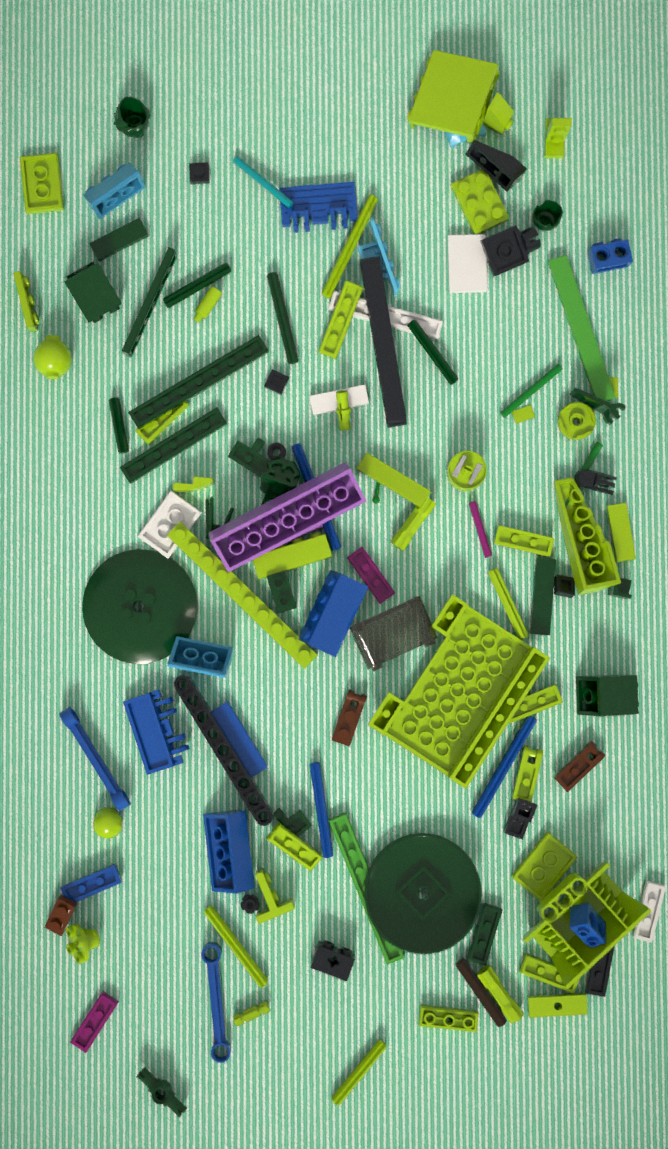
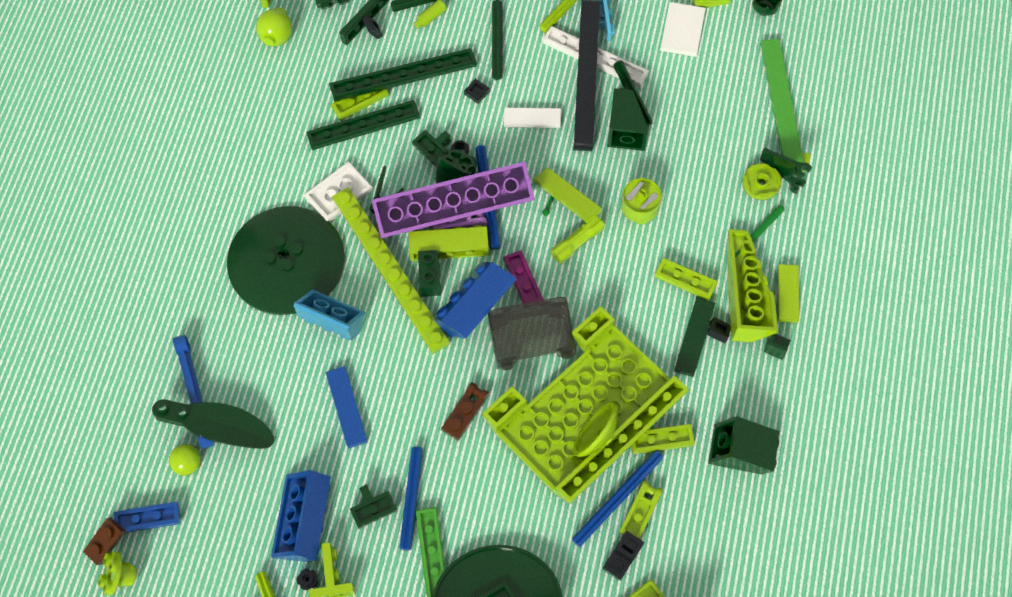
camera: 20 degrees right, 20 degrees down
dark green axle [109,397,129,454] -> none
blue hinge [123,689,190,775] -> none
lime slope [173,477,214,493] -> none
black beam [174,675,273,826] -> none
lime tile [266,822,323,872] -> none
lime tile [318,280,364,359] -> none
lime pin [336,390,351,431] -> none
magenta bar [468,501,492,558] -> none
black plate [480,225,541,276] -> none
lime axle [488,568,529,640] -> none
green bar [500,364,563,418] -> none
lime sticker [512,405,535,424] -> none
reddish brown plate [553,741,606,792] -> none
black arm [575,469,617,495] -> none
blue brick [587,238,633,274] -> none
none -> dark green plant [152,399,274,449]
none -> black tile [362,16,383,39]
none -> lime dish [573,402,618,457]
none -> dark green slope [607,88,648,151]

